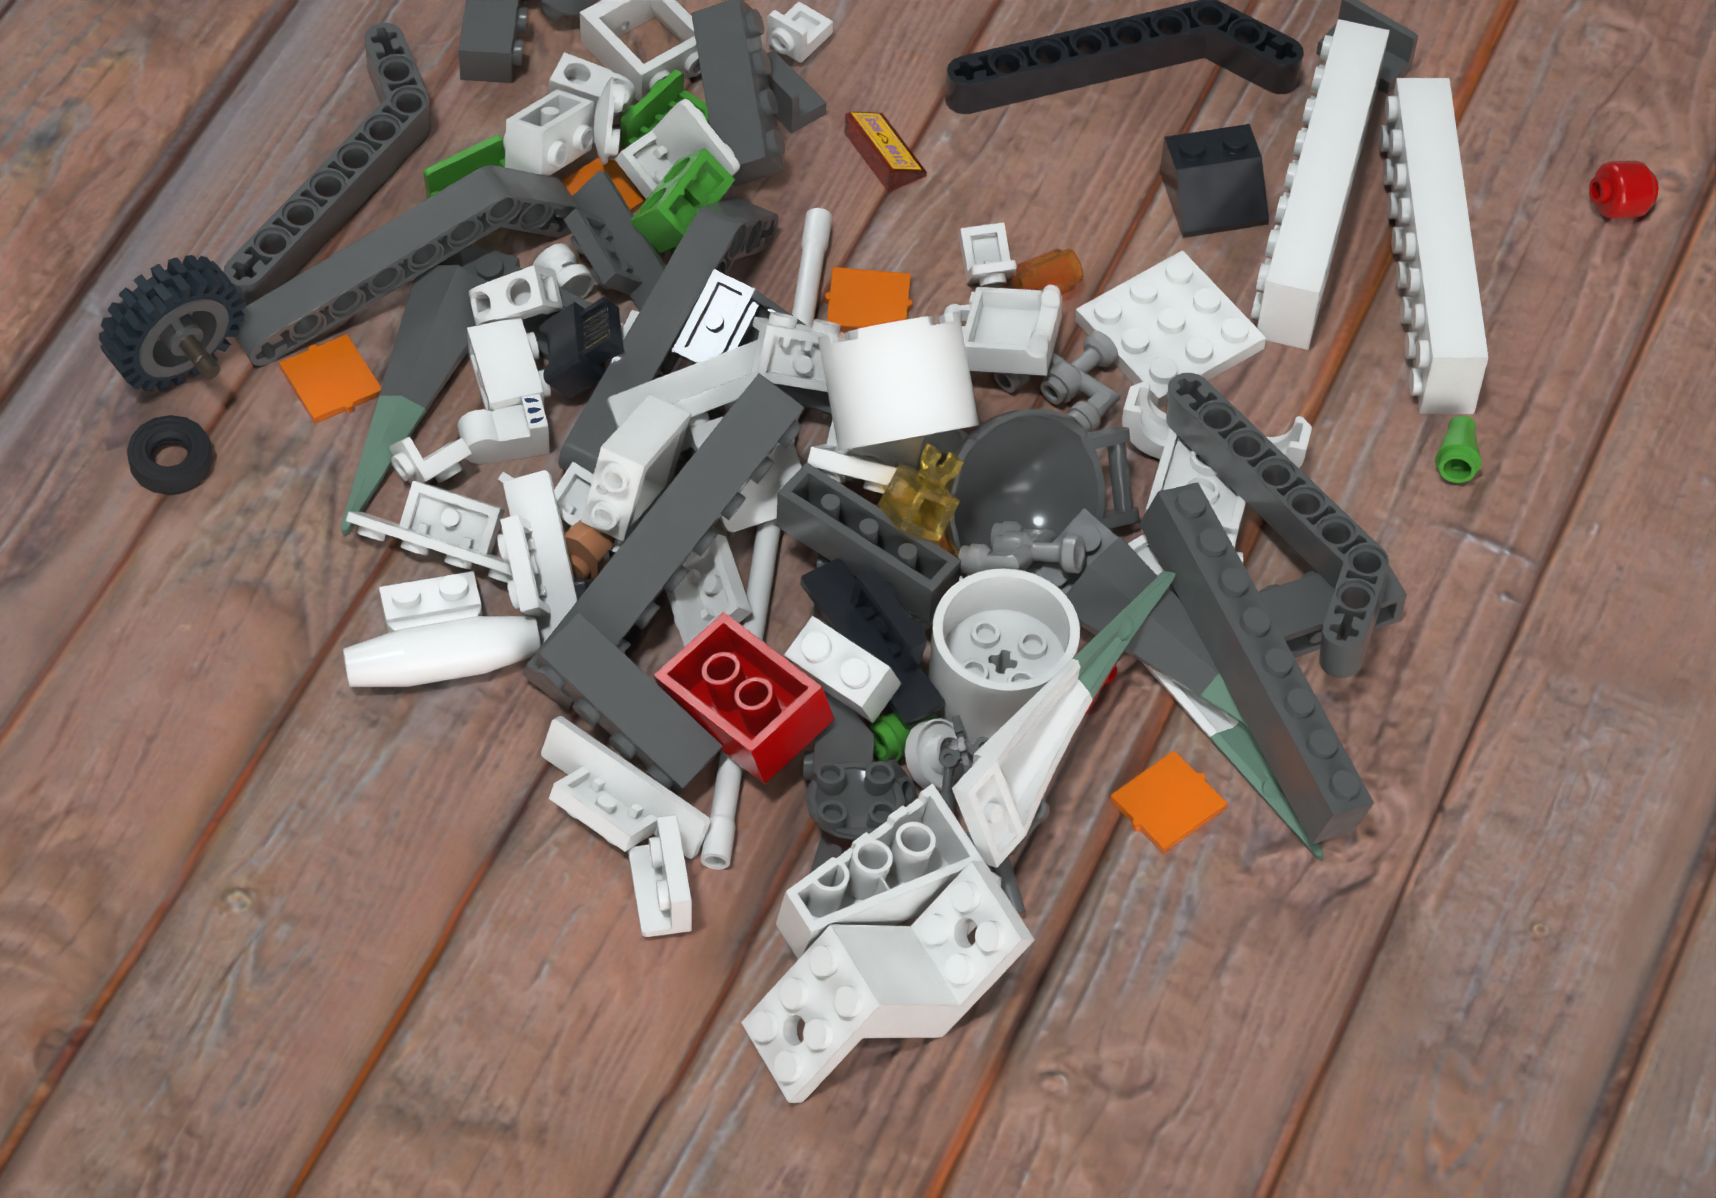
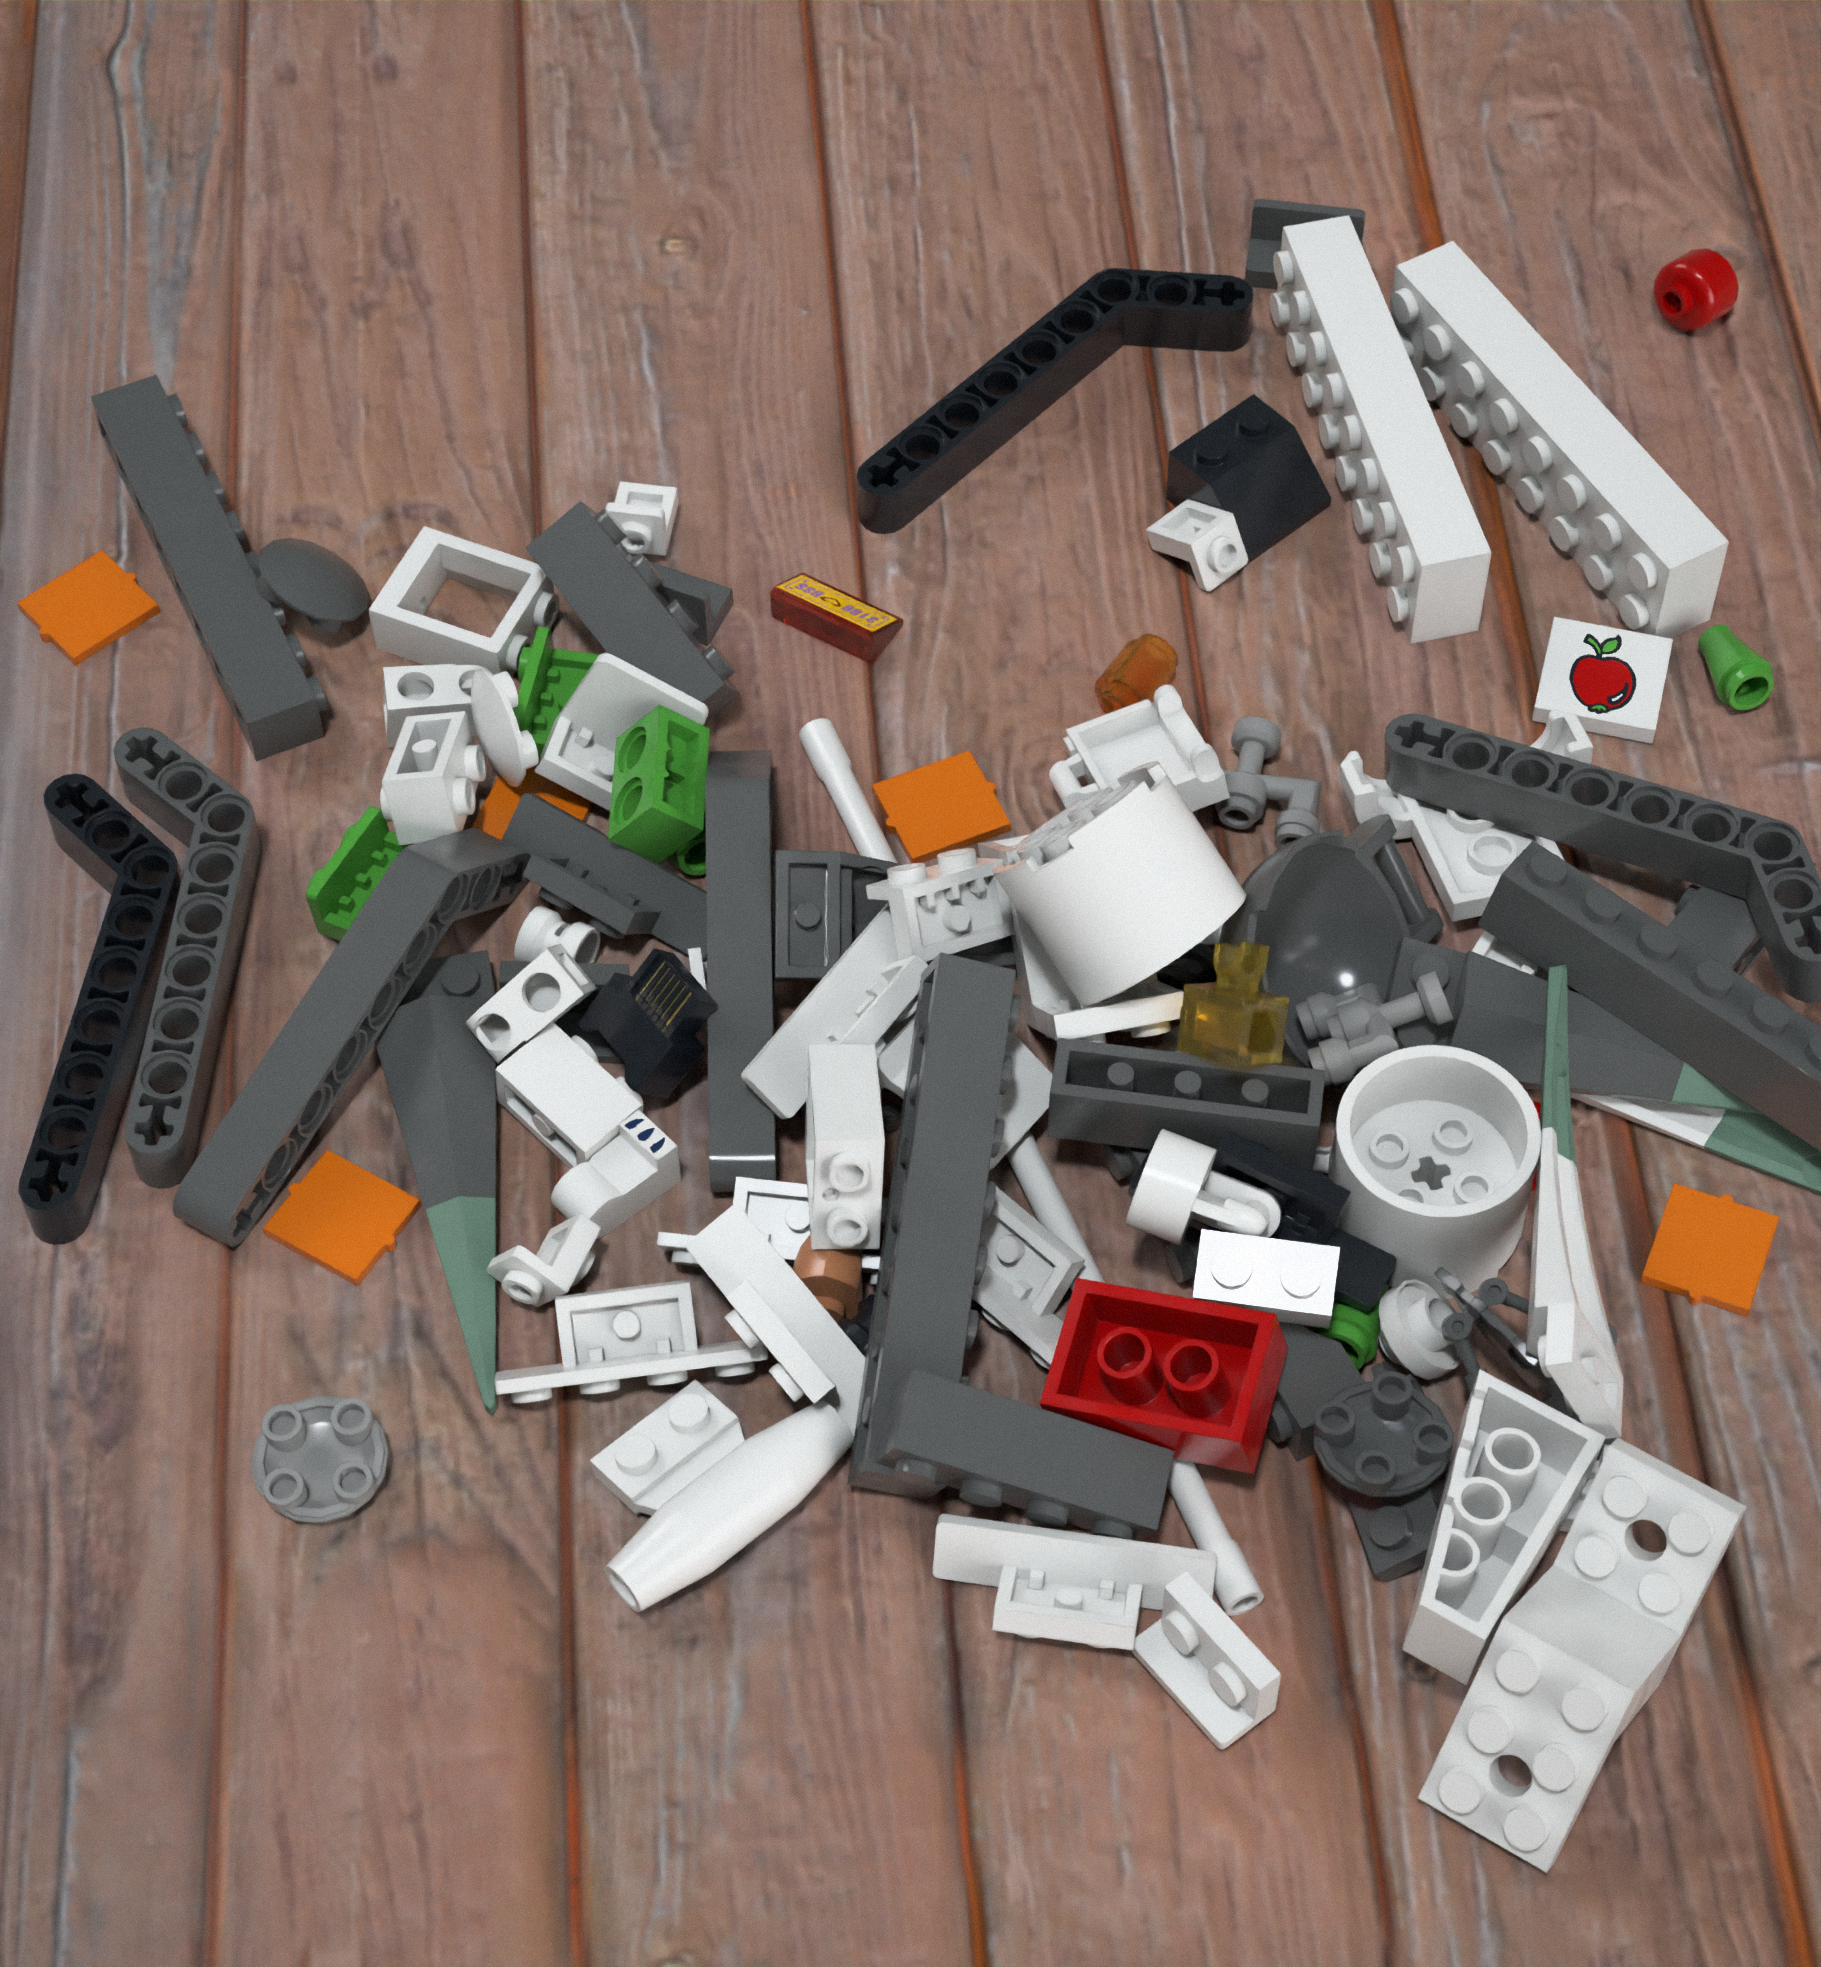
camera: 25 degrees left, 0 degrees up
black wheel [99,255,245,392] -> none
black tyre [127,415,213,495] -> none
white bracket [958,222,1017,288] -> none
white plate [1074,250,1266,409] -> none
none -> black beam [18,773,182,1245]
none -> light grey dish [251,1396,389,1523]
none -> white piece [1125,1129,1281,1245]
none -> white bracket [1146,499,1248,591]
none -> white tile [1532,617,1673,744]

